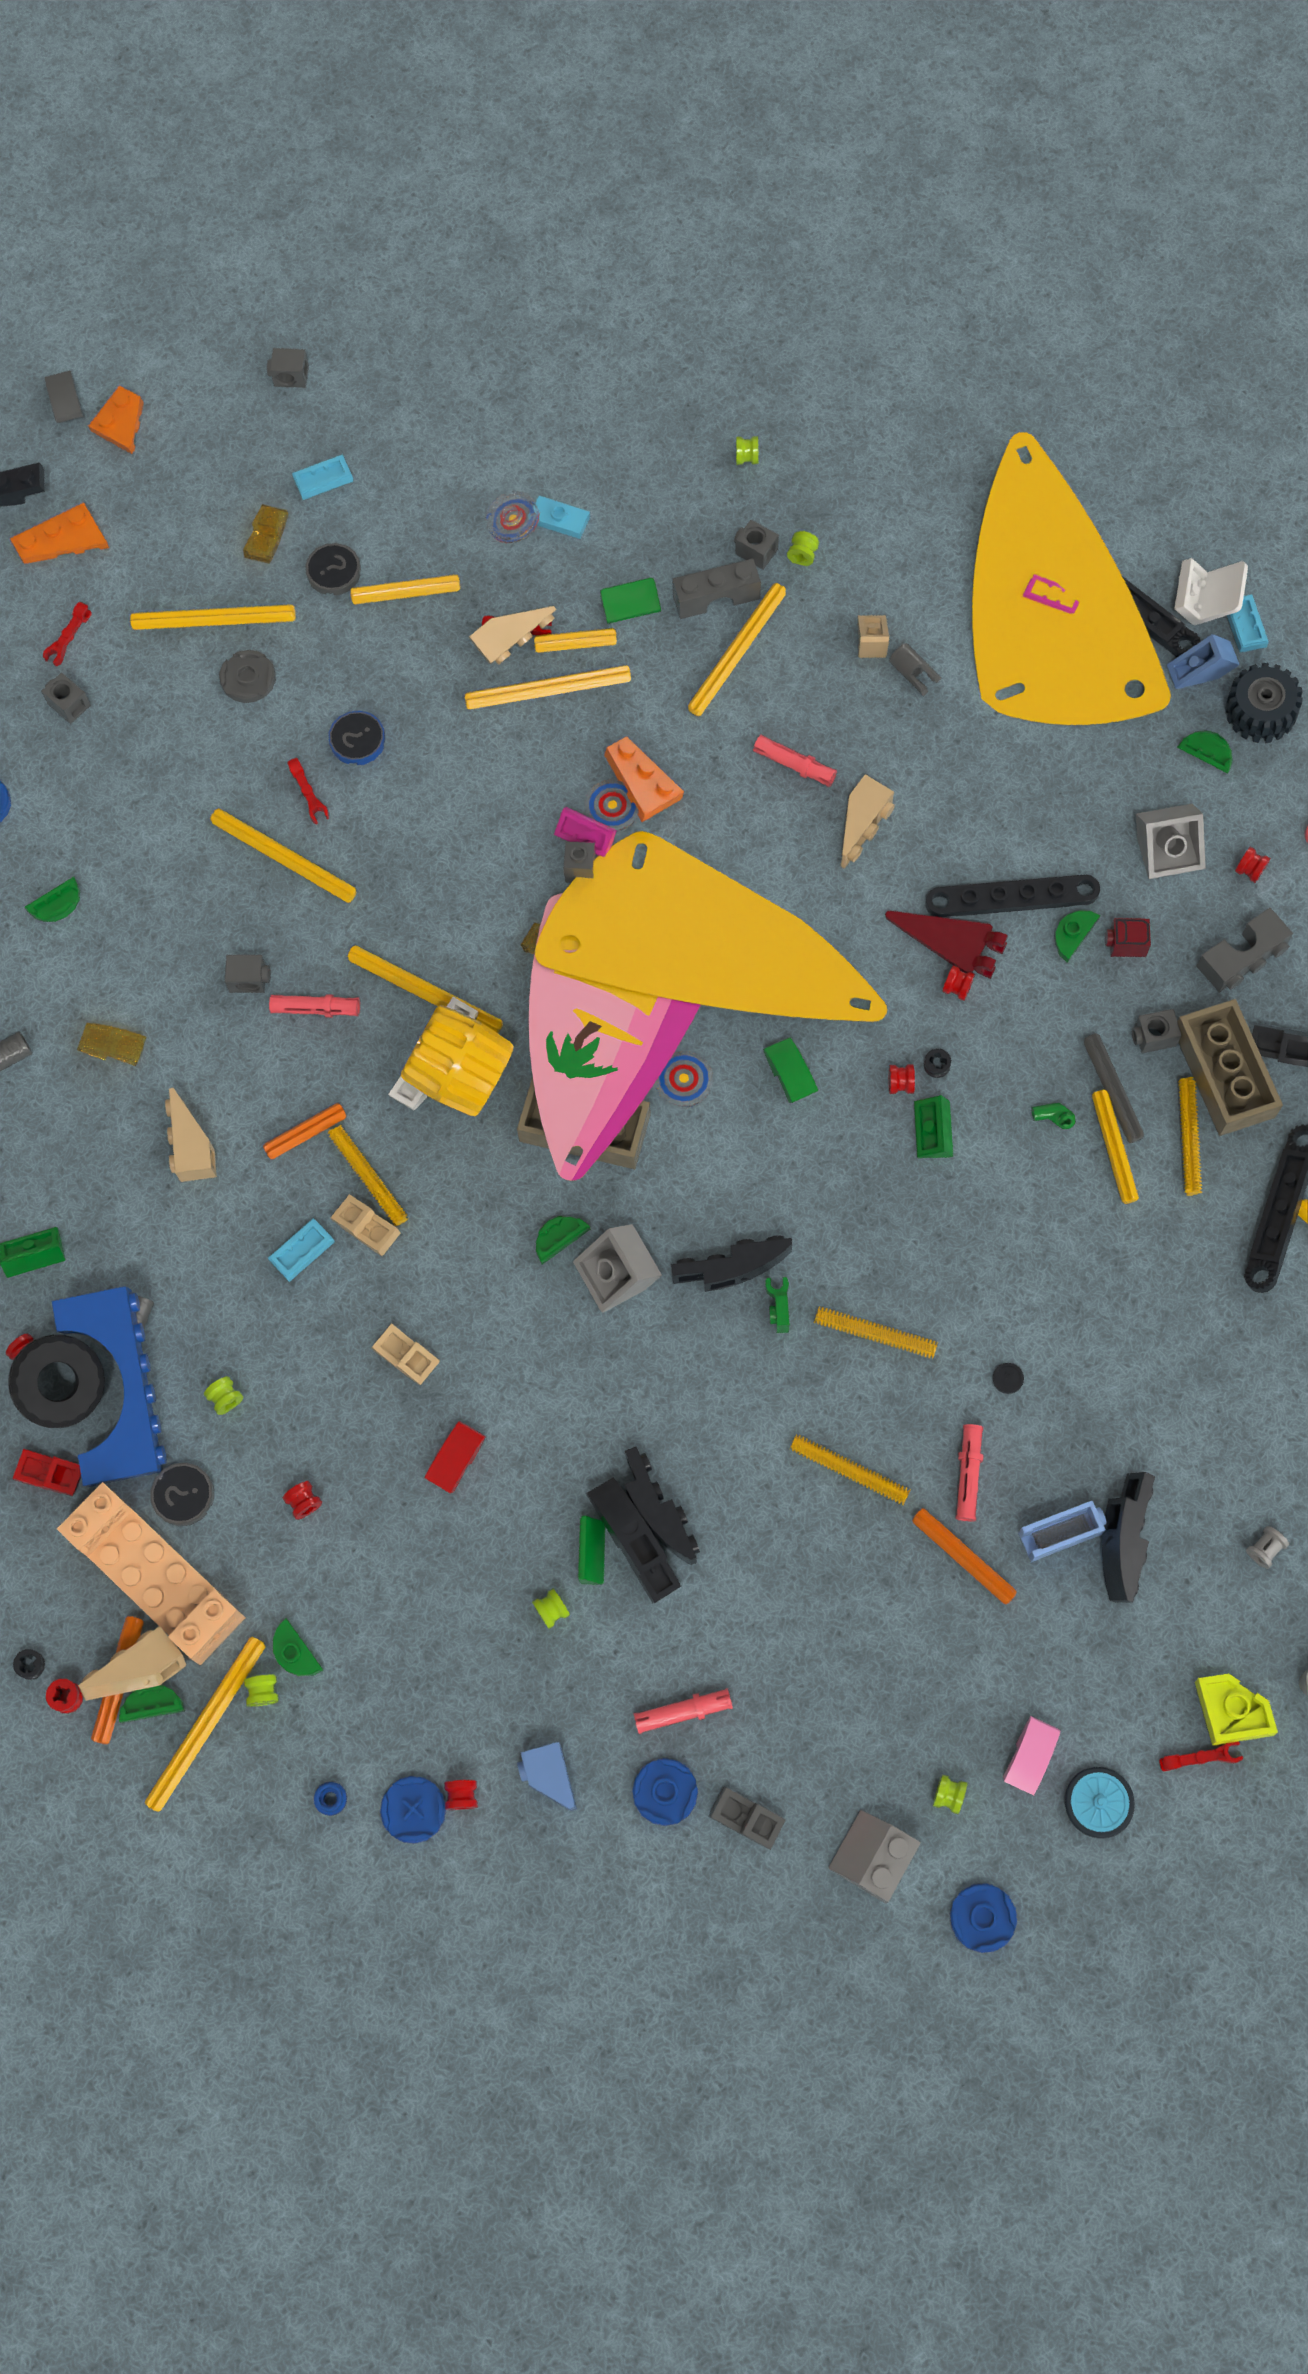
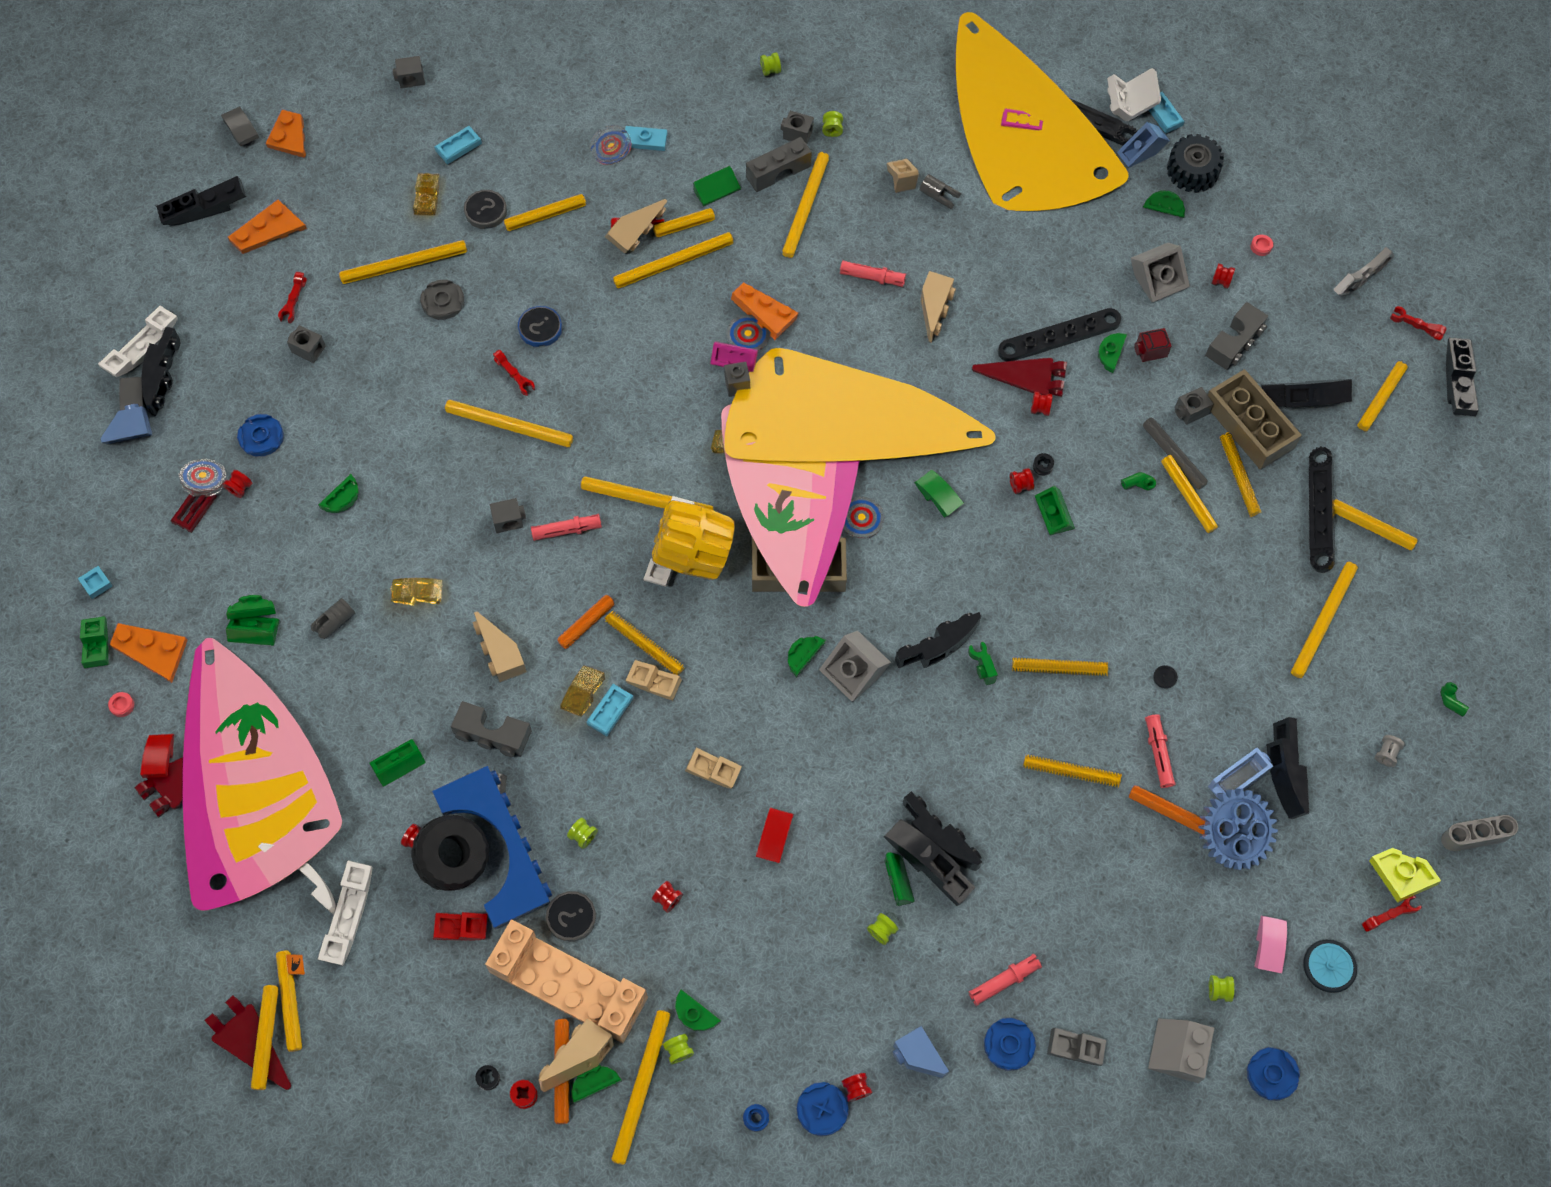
camera: 20 degrees left, 5 degrees down
none -> dark grey arch [451,701,532,757]
none -> clear yellow slope [560,665,605,717]
none -> medium blue gear [1198,789,1278,870]
none -> yellow axle [1291,562,1358,679]

